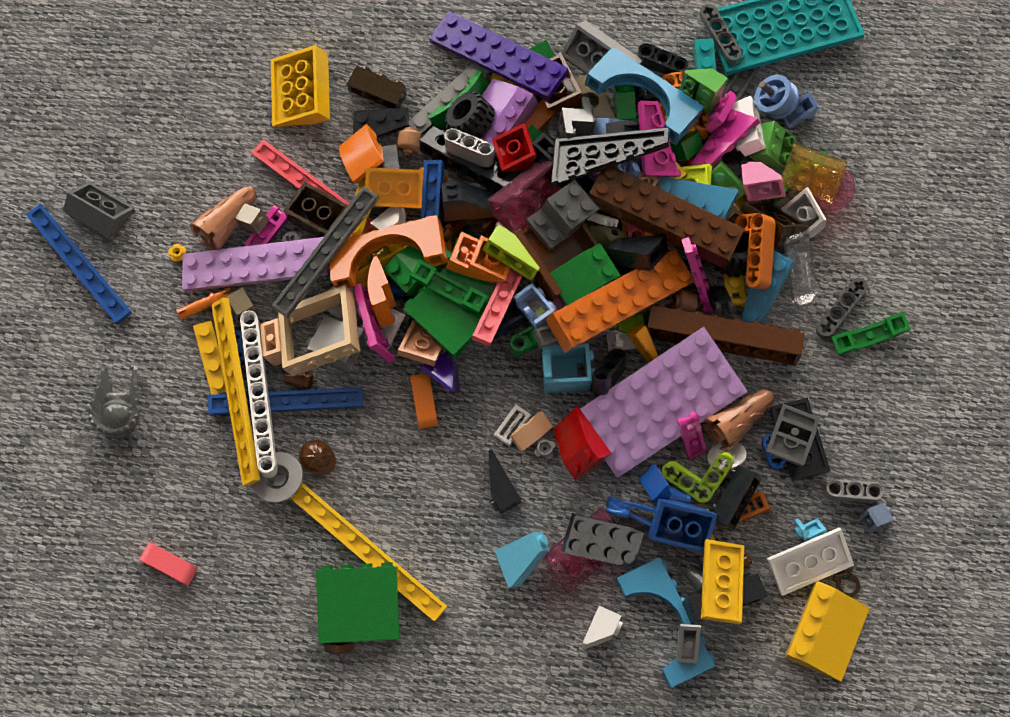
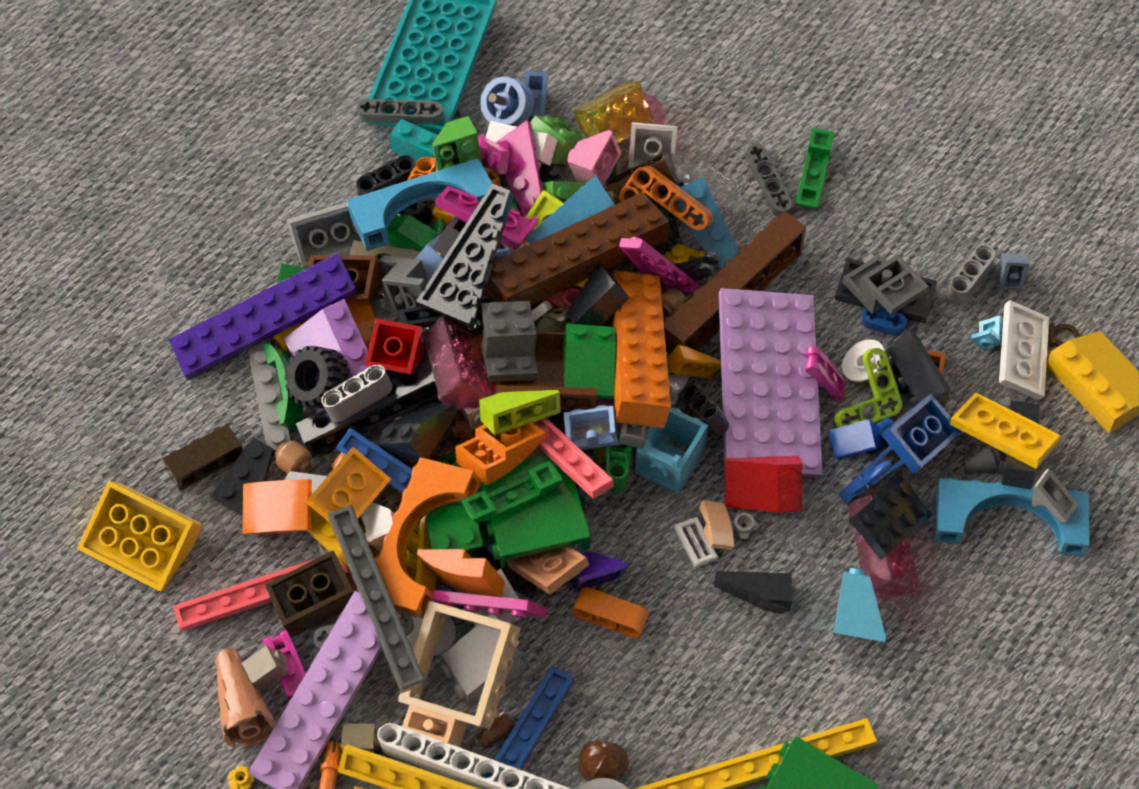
camera: 60 degrees left, 15 degrees down
white slope [581,606,623,649] -> none
nougat cone [703,389,775,452] -> none

